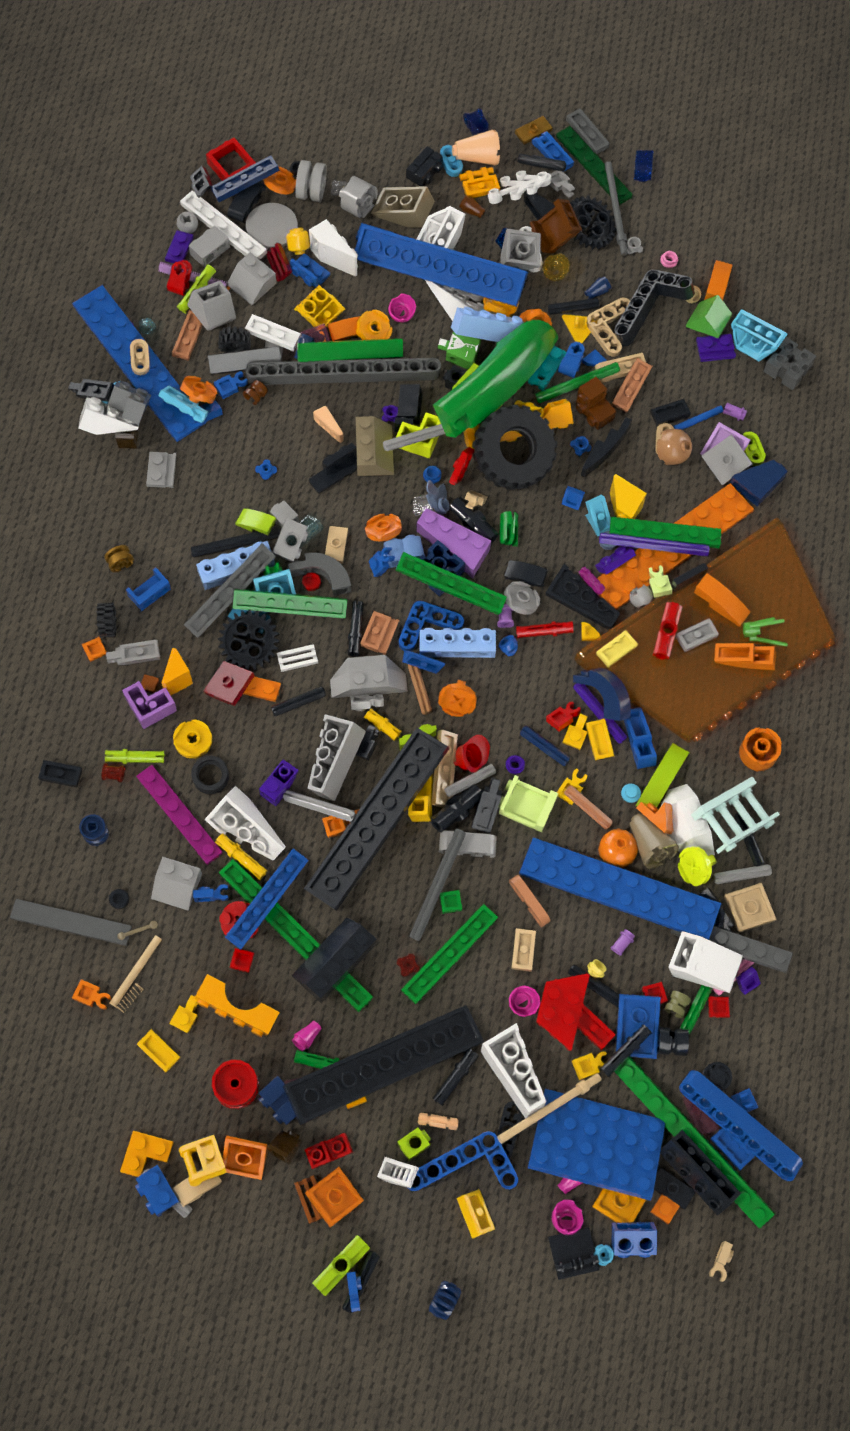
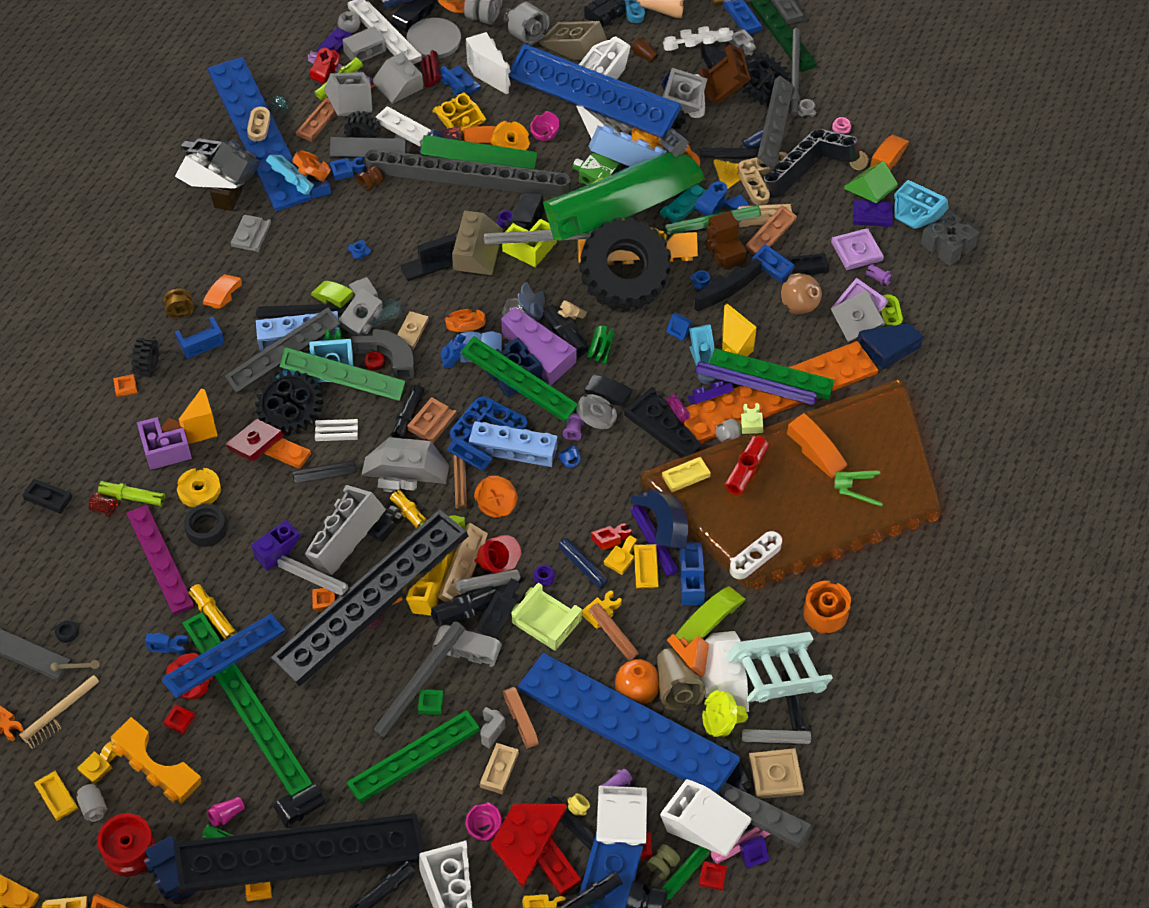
camera: 15 degrees right, 15 degrees down
dark blue wheel [79,814,109,846] -> none
light grey hinge [106,640,161,665] -> none
light grey slope [151,857,202,911] -> none
white wedge [205,786,286,860] -> none
yellow head [286,228,310,255] -> none
black slope [292,917,377,1003] -> none
light nougat slope [313,406,344,443] -> none
clear red plate [397,954,420,977] -> none
blue plate [423,466,441,484] -> none
red plate [449,447,475,485] -> none
light orange plate [459,167,500,198] -> none
red pin [516,621,574,639] -> none
black axle [517,153,566,171] -> none
clear yellow hair [542,253,570,281] -> none
yellow tile [581,622,601,641] -> none
medium azure plate [621,784,641,803] -> none
clear blue slope [634,150,653,182] -> none
black tile [671,563,708,592] -> none
blue bar [673,405,723,430] -> none
light grey plate [675,618,719,652] -> none
orange slope [714,643,776,670] -> none
none -> light grey brick [77,784,107,822]
none -> orange slope [203,274,242,309]
none -> black piece [274,785,326,828]
none -> light grey bracket [480,707,505,749]
none -> white slope [596,786,647,845]
none -> dark grey plate [658,128,689,157]
none -> white beam [730,531,782,579]
none -> blue slope [752,244,795,285]
none -> dark grey plate [757,76,793,169]
none -> lavender plate [831,228,884,270]

